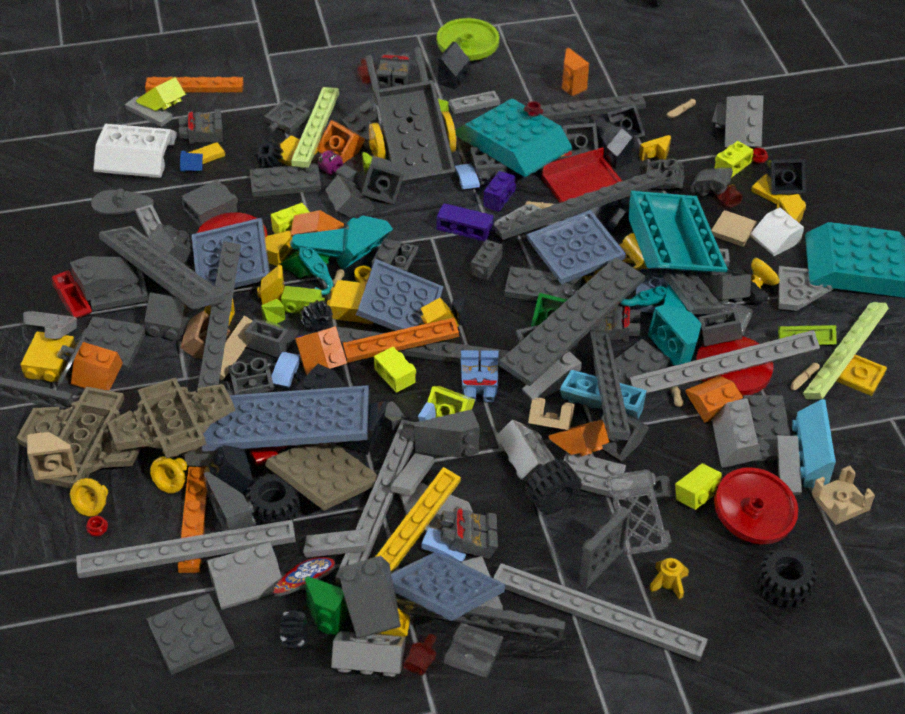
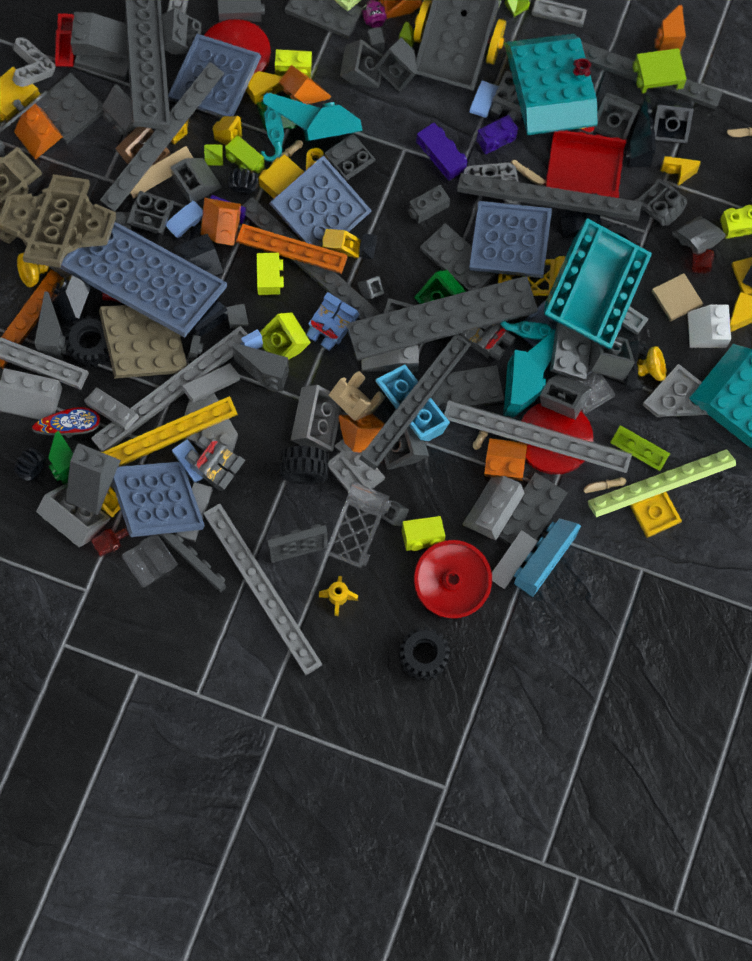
camera: 30 degrees right, 25 degrees up
tan panel [812,466,875,525] -> none
none -> dark grey plate [189,335,204,360]
none -> dark grey slope [357,276,384,300]
none -> lime panel [633,48,687,94]

